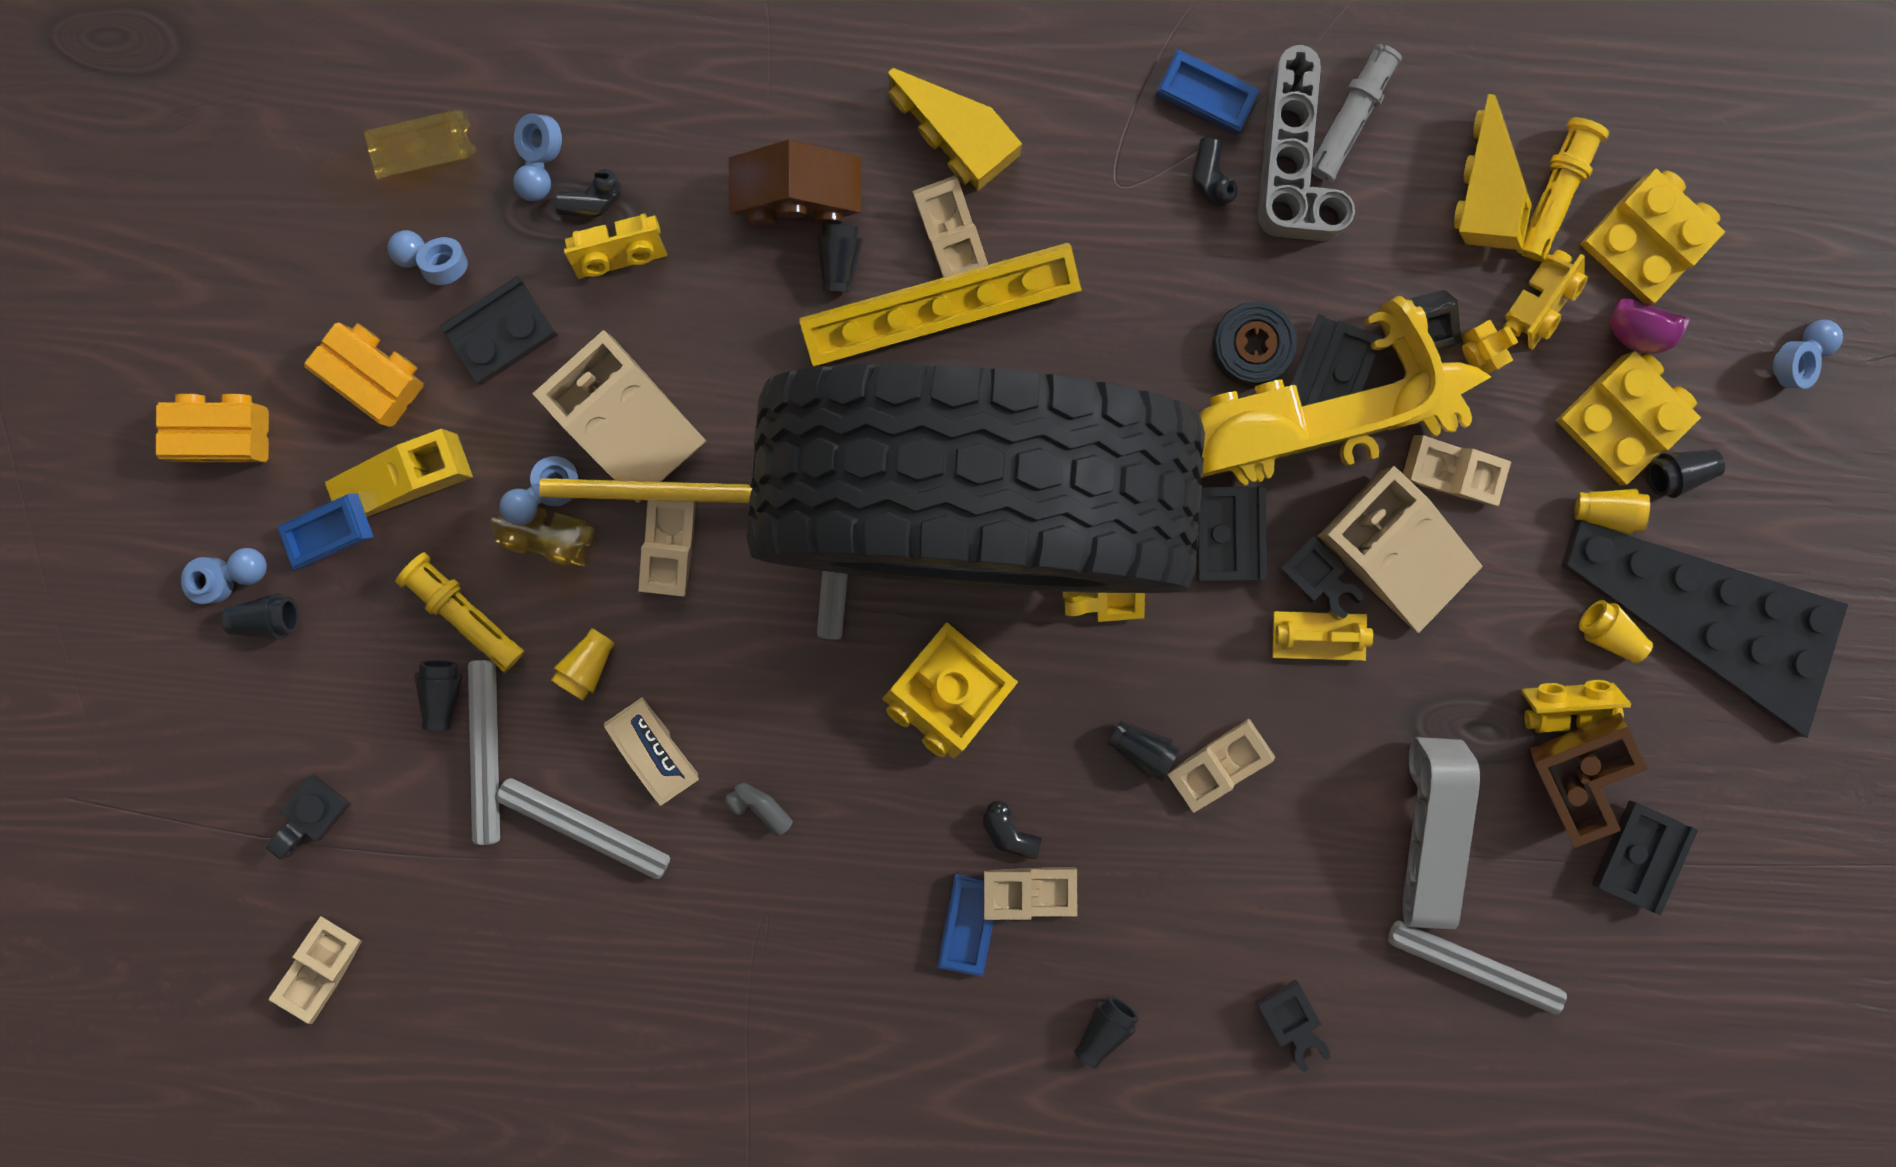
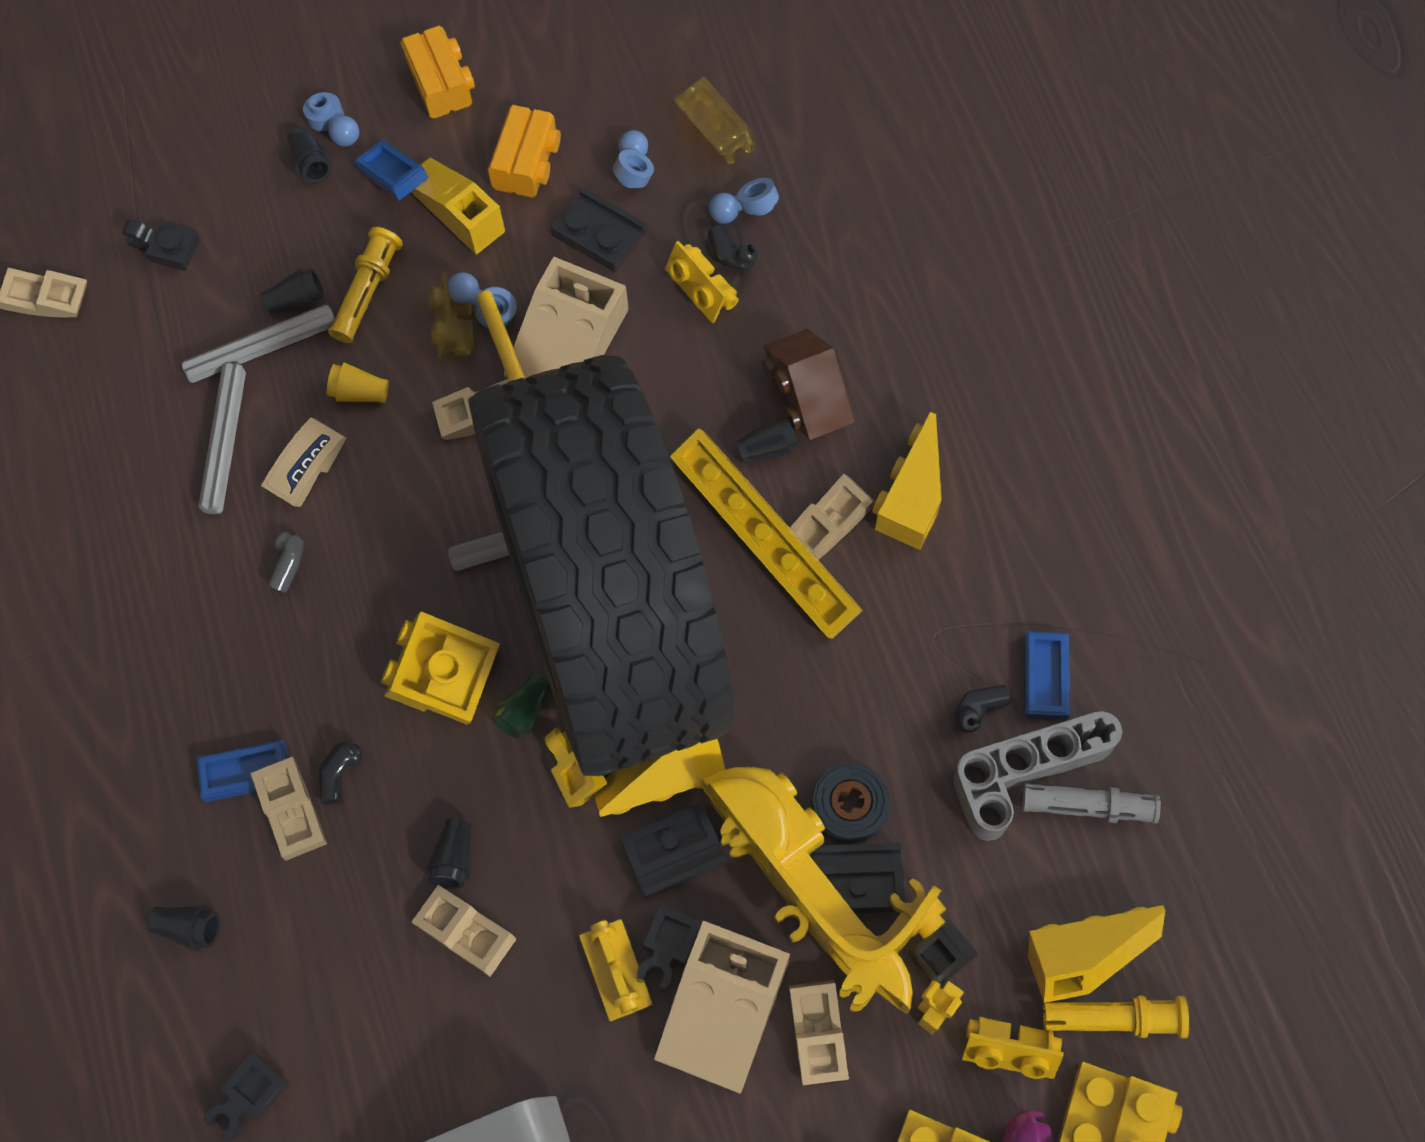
camera: 70 degrees right, 20 degrees down
none -> clear green cone [492,673,551,739]

